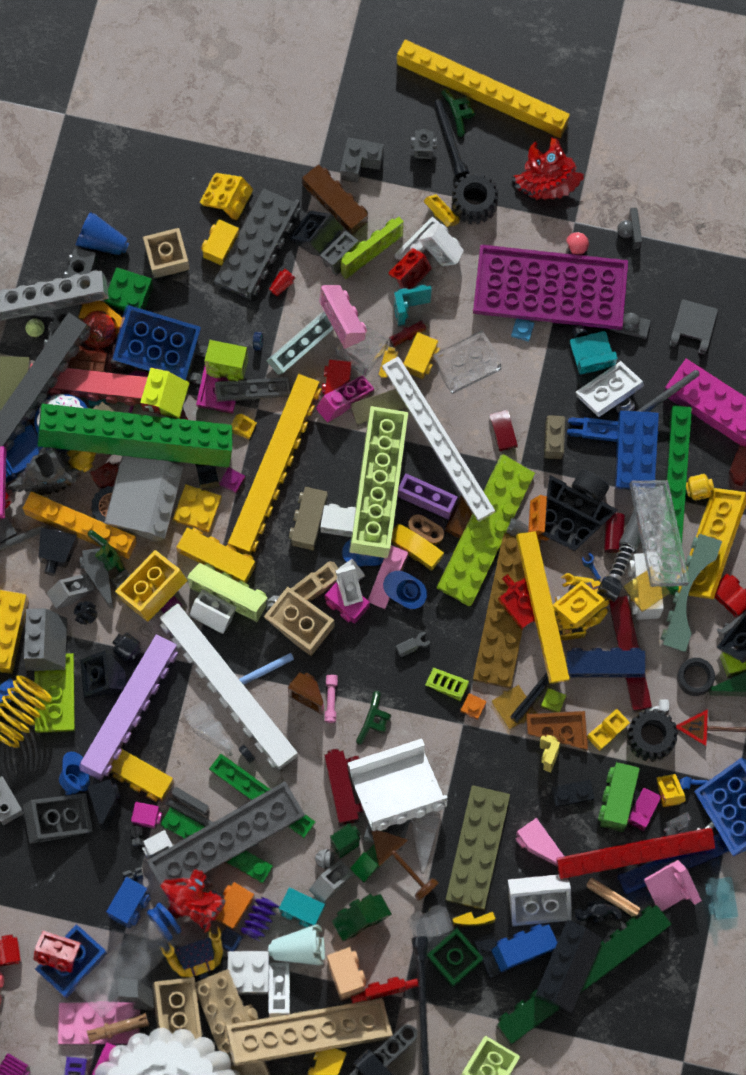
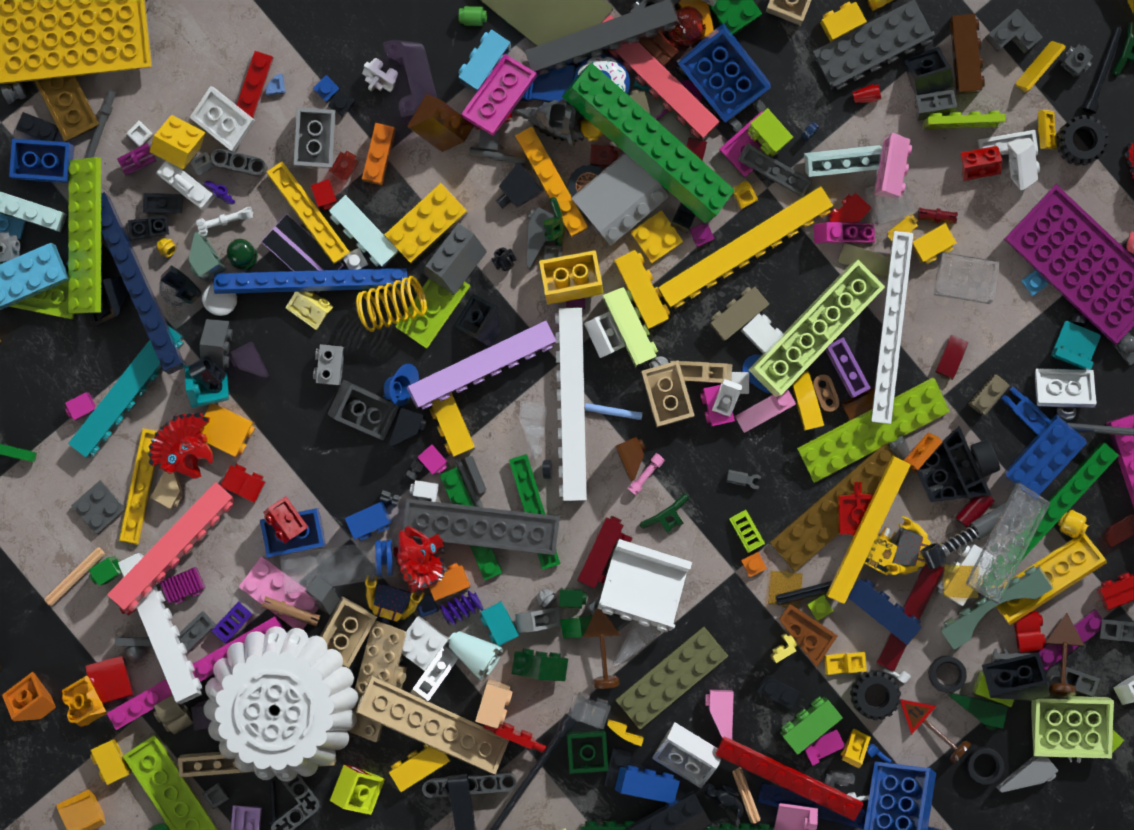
camera: 35 degrees right, 15 degrees up
light grey slope [47,574,95,609] -> none
black head [112,633,141,661] -> none
neon yellow slope [140,368,189,419] -> none
blue piece [383,571,427,609] -> none
teal bracket [393,285,432,327] -> none
yellow plate [553,581,607,629] -> none
blue hand [582,553,601,580] -> none
none -> yellow slope [1015,41,1065,93]

